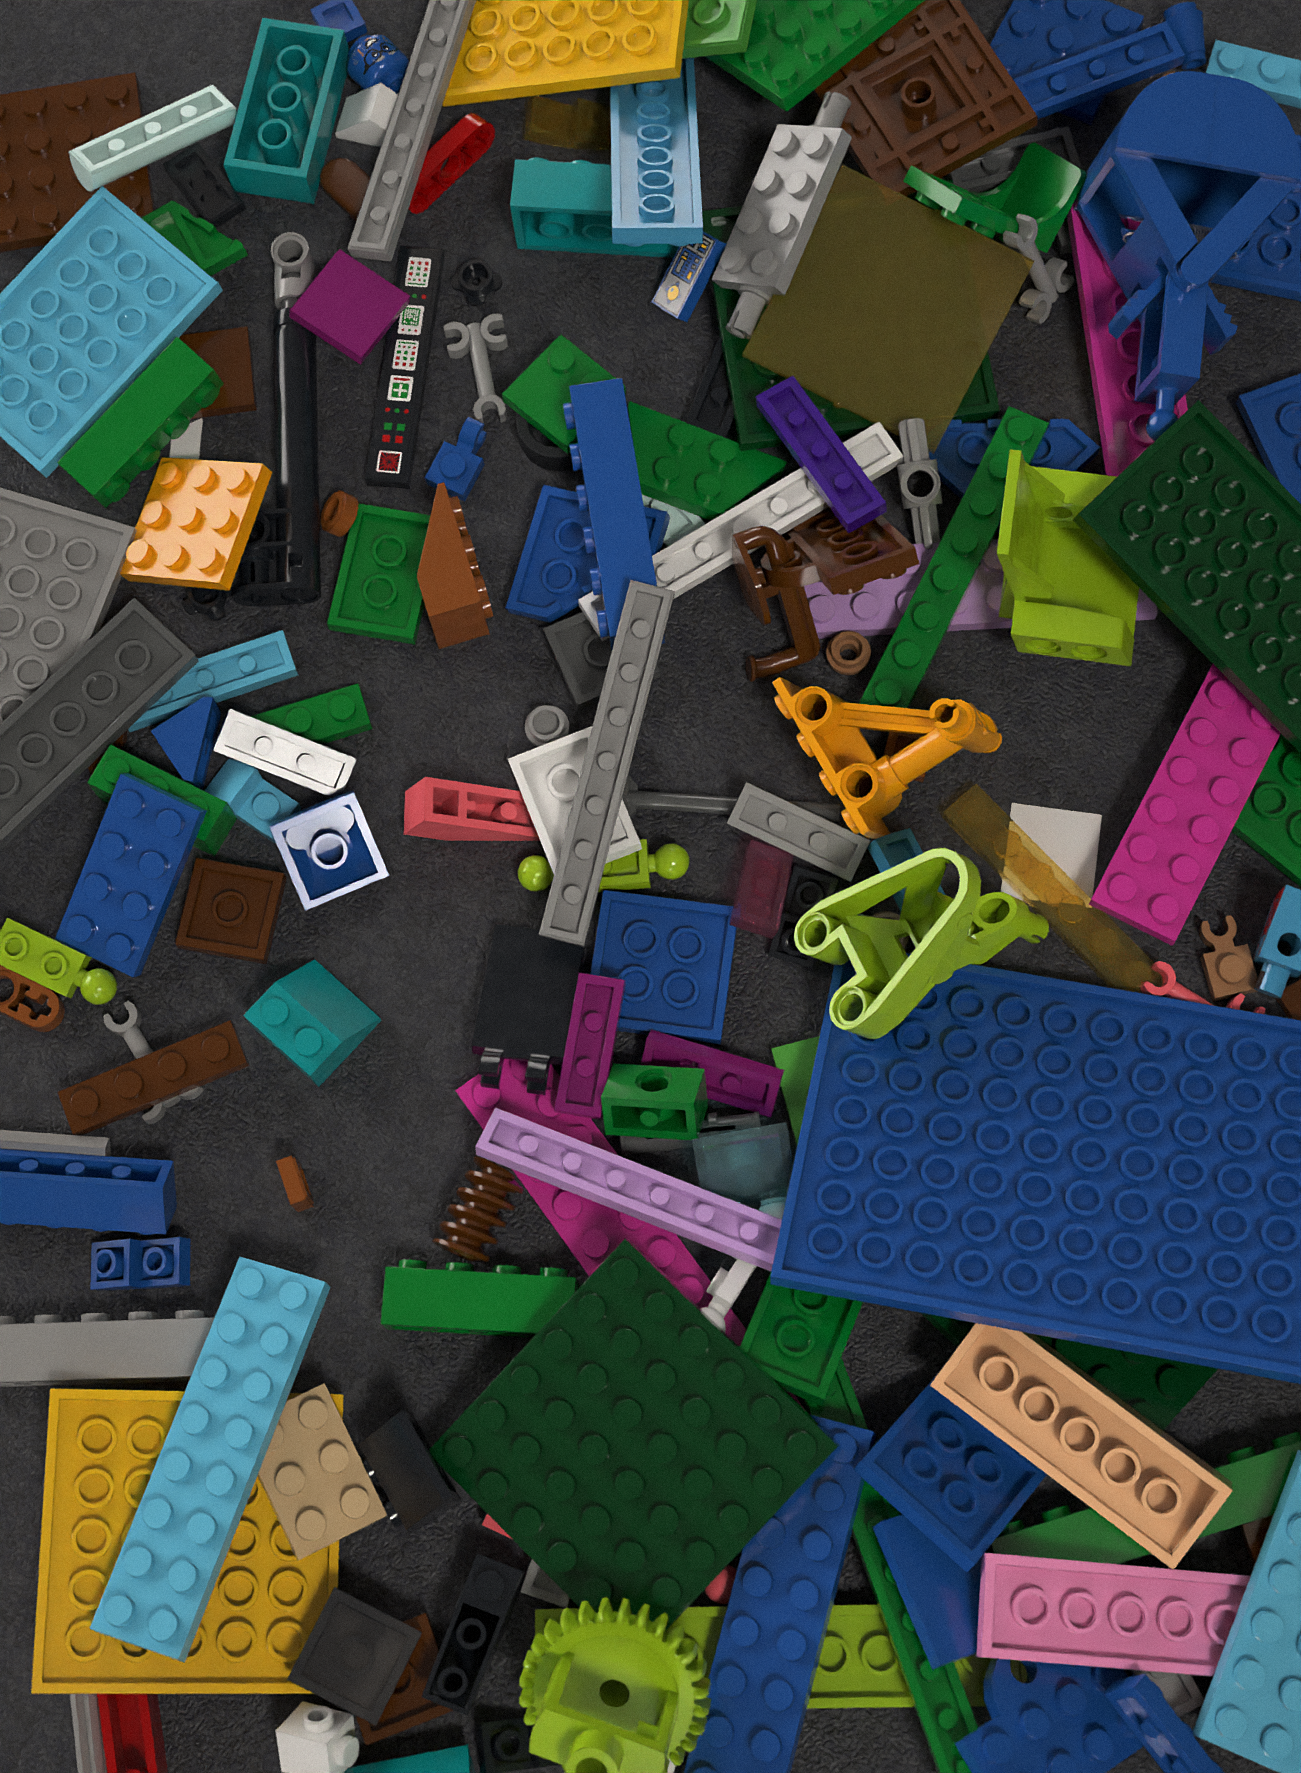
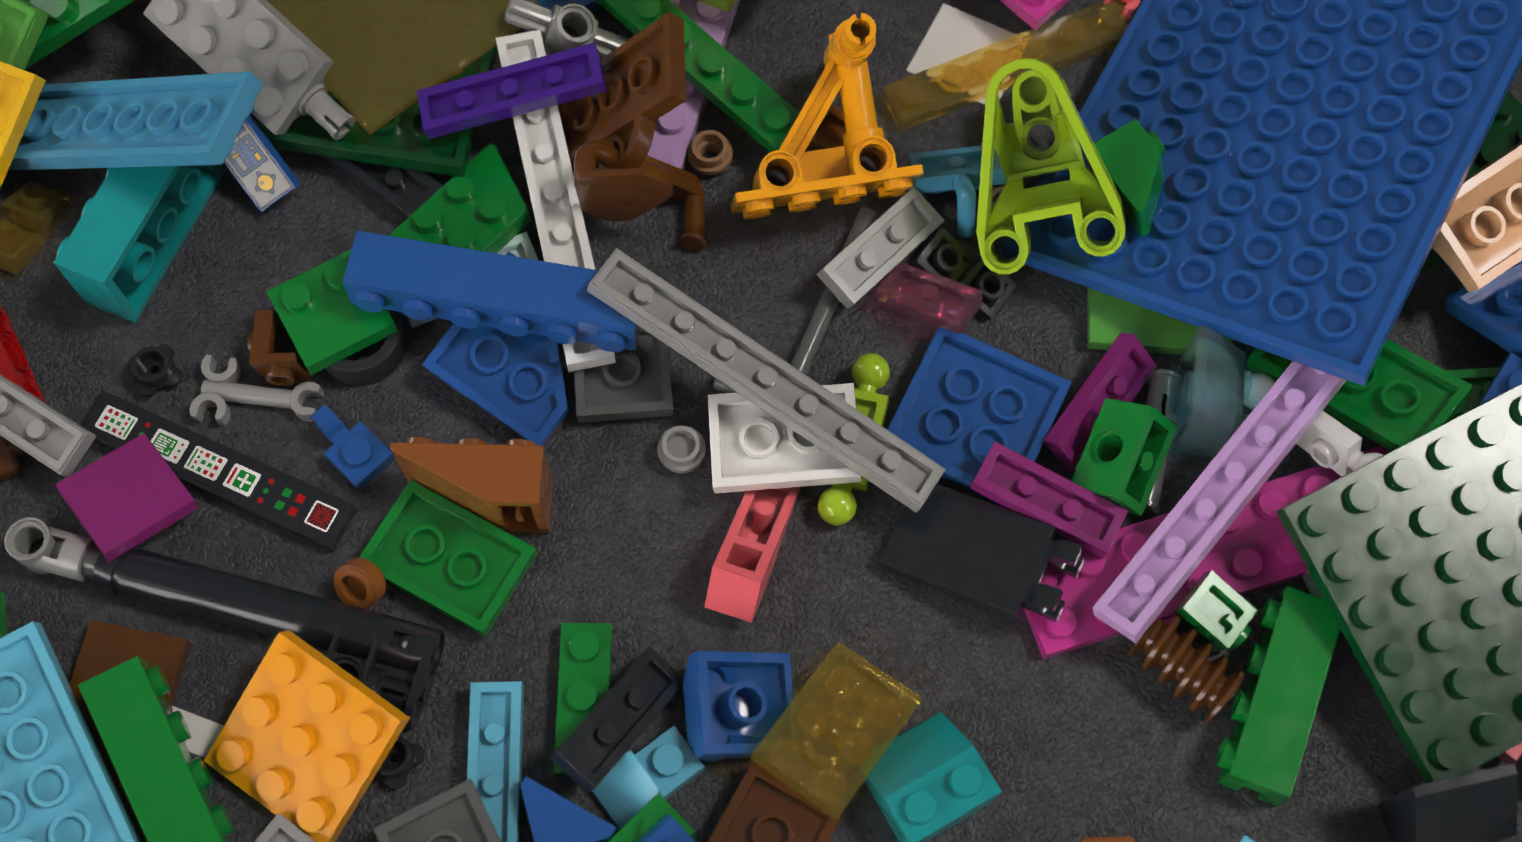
camera: 80 degrees left, 5 degrees down
none -> reddish brown bracket [247,309,312,386]
none -> clear yellow plate [751,641,923,821]
none -> green slope [1089,119,1166,237]
none -> bracket [1175,570,1257,653]

